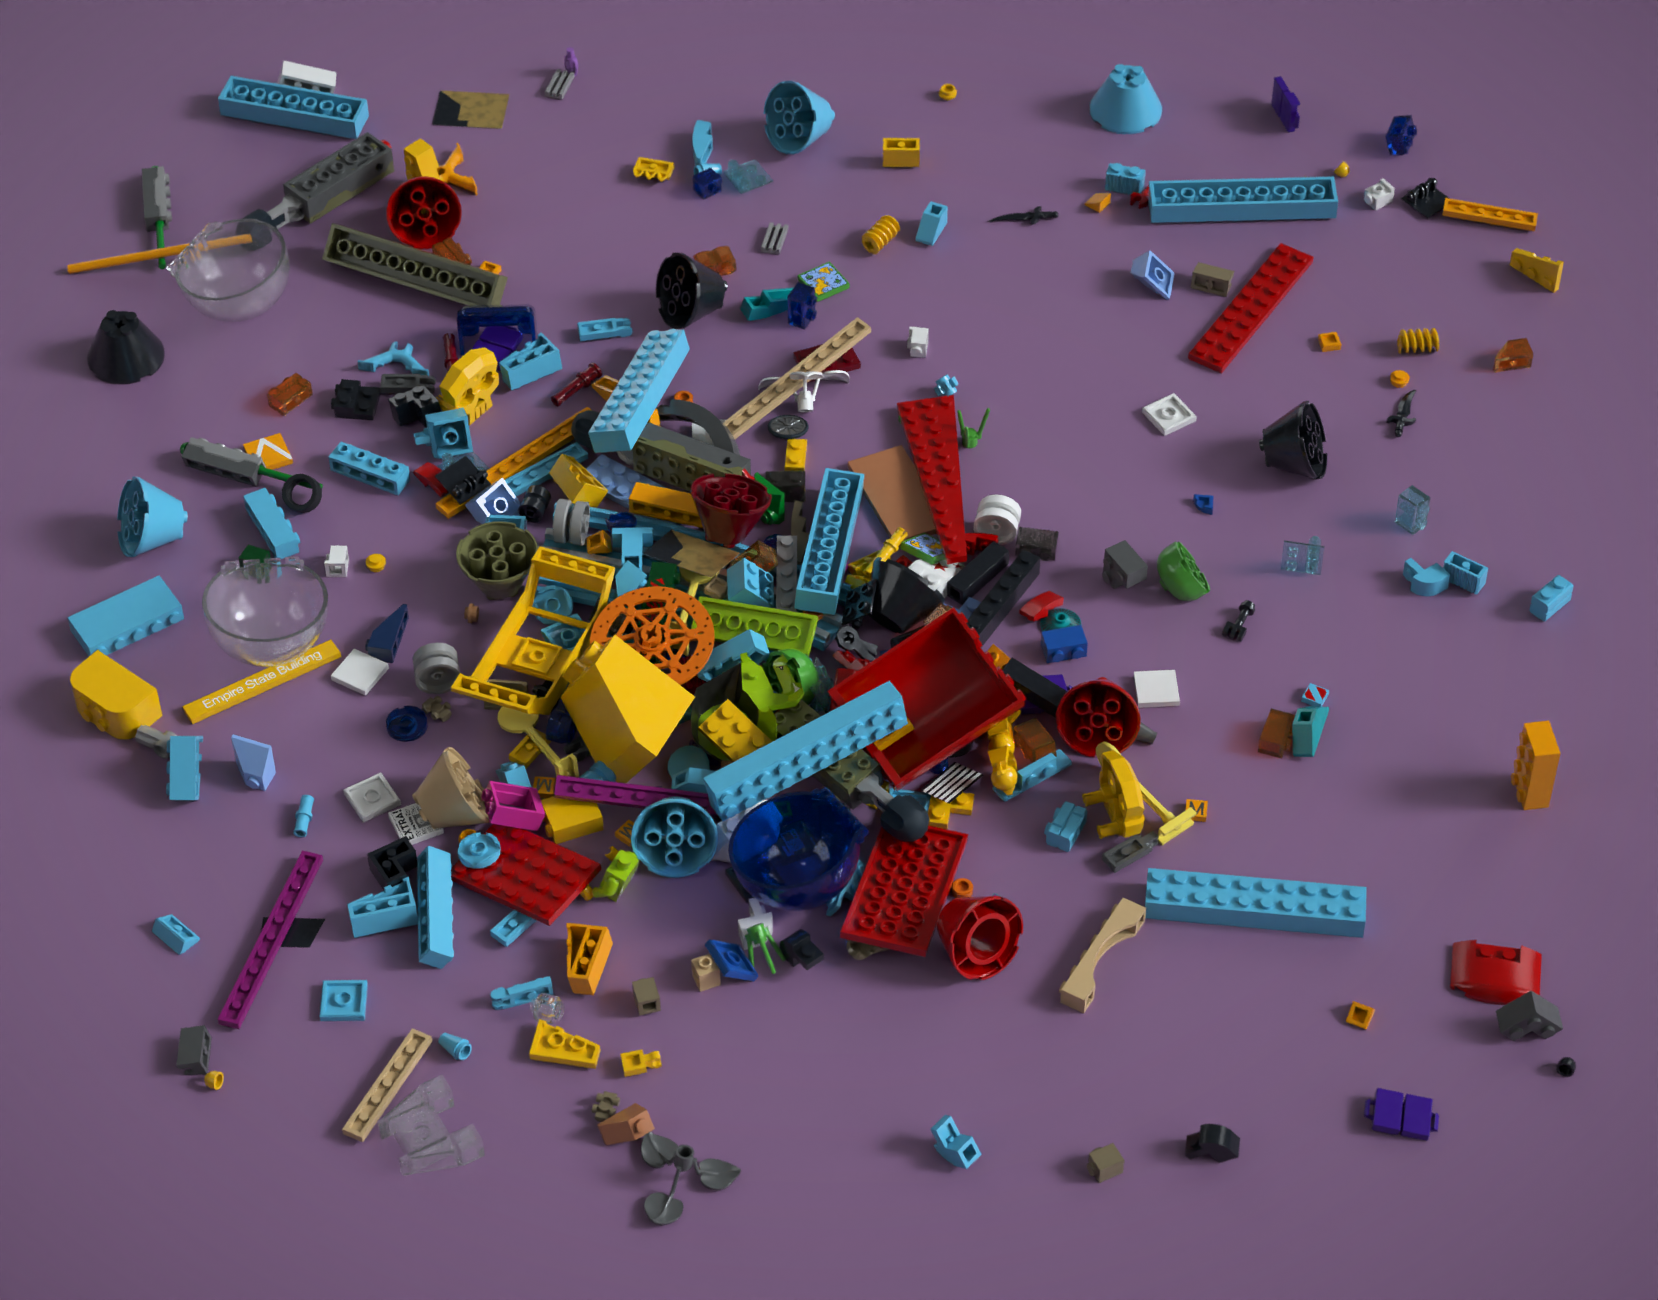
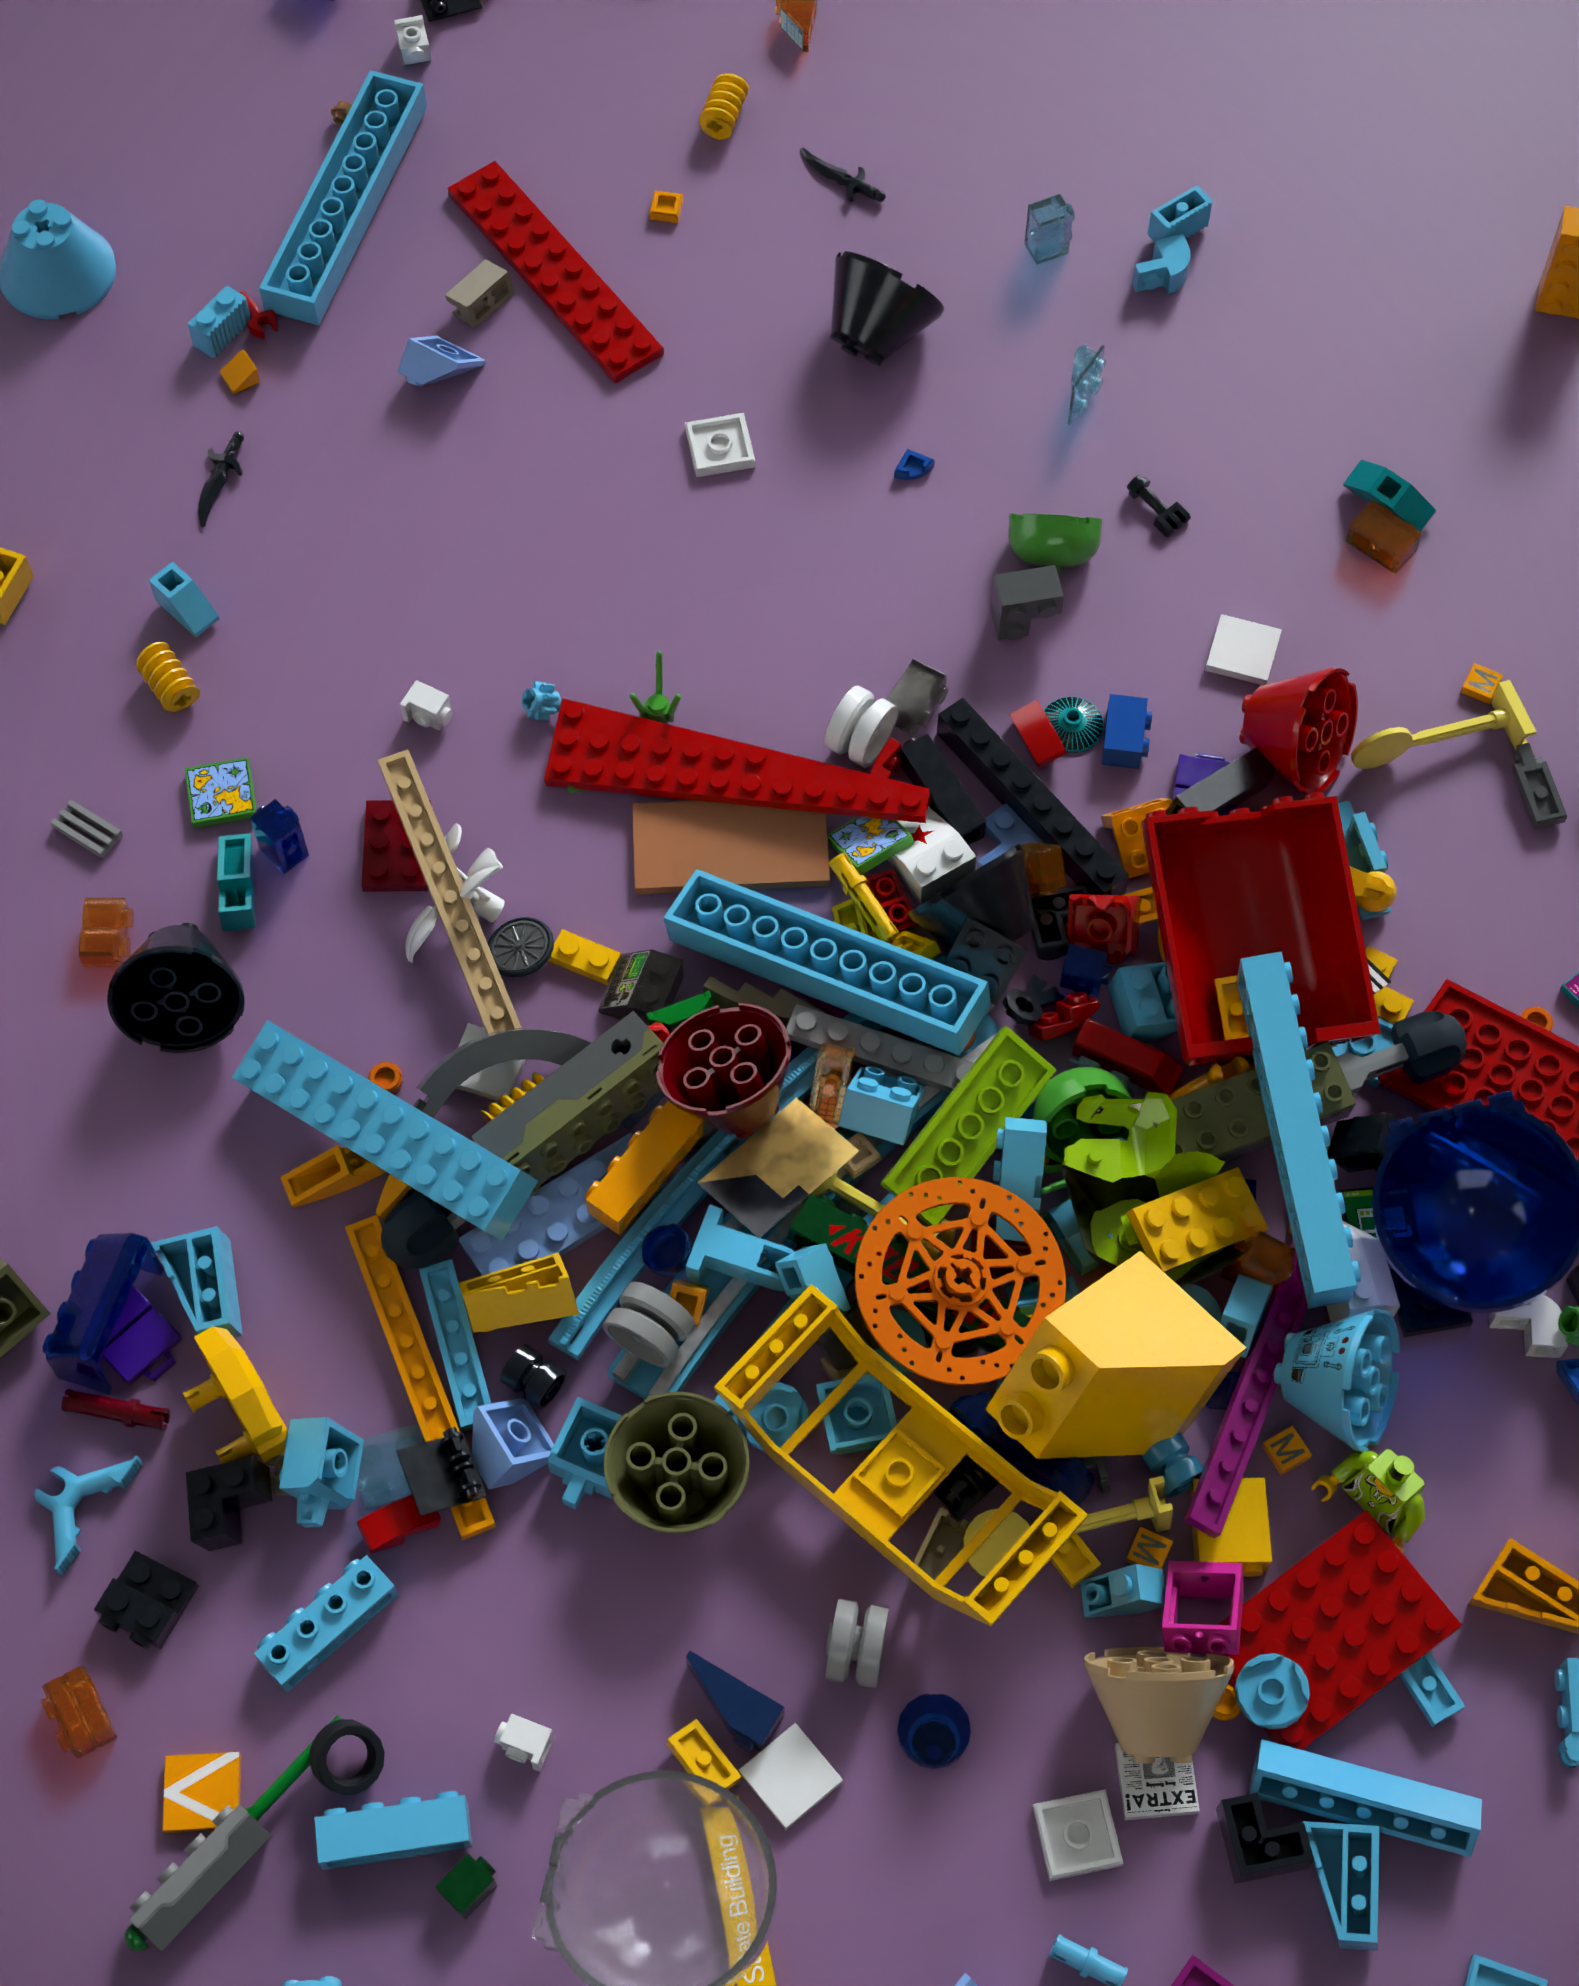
camera: 70 degrees left, 15 degrees up
yellow plate [366,554,386,572] -> none
dark grey hinge [380,374,436,394] -> none
dark tan piece [422,695,452,722] -> none
medium nougat plate [464,603,479,624] -> none
dark red pin [551,362,602,407] -> none
medium azure hinge [577,318,633,341] -> none
medium azure brick [1044,801,1088,852] -> none
yellow brick [1082,750,1145,839] -> none
dark purple piece [1271,76,1300,133] -> none
medium azure tile [1301,683,1329,707] -> none
yellow hinge [1333,161,1350,177] -> none
light orange plate [1390,370,1410,388] -> none
medium azure brick [1529,575,1574,621] -> none
none -> yellow plate [666,1719,742,1803]

